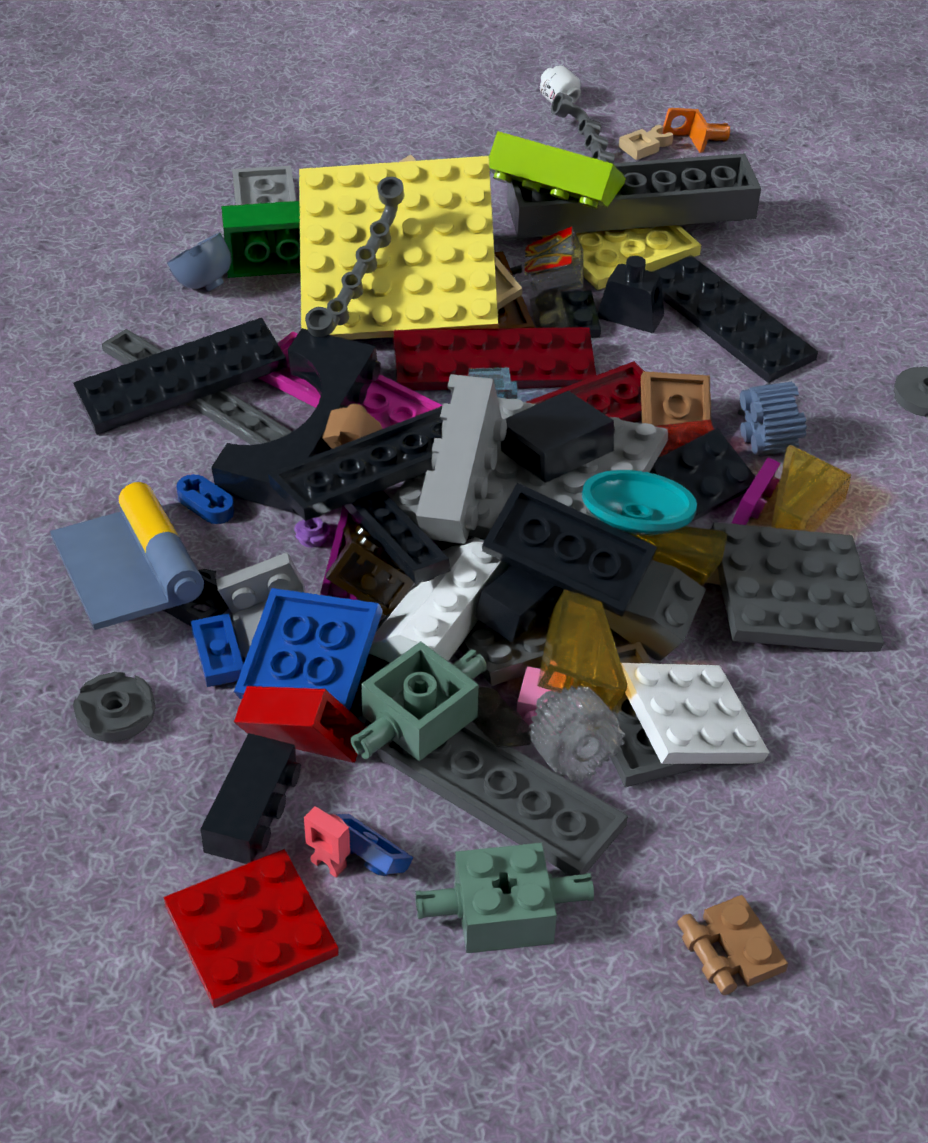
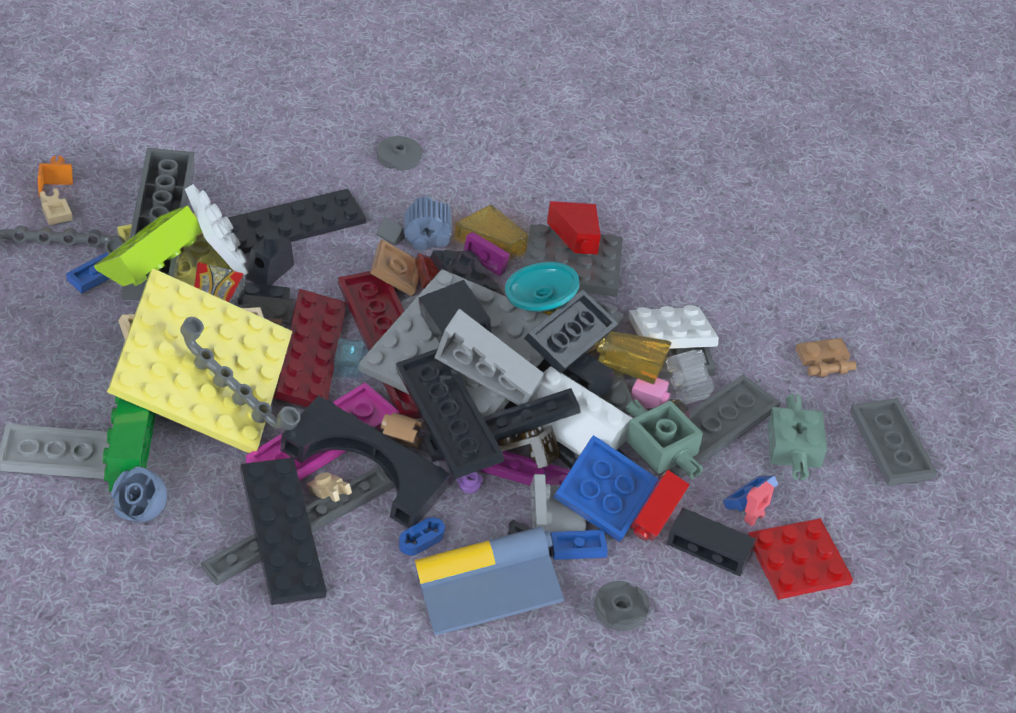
camera: 85 degrees left, 0 degrees up
none -> white plate [185,184,249,276]
none -> tan plate [306,472,352,502]
none -> red slope [547,201,601,255]
none -> dark grey plate [850,398,937,486]

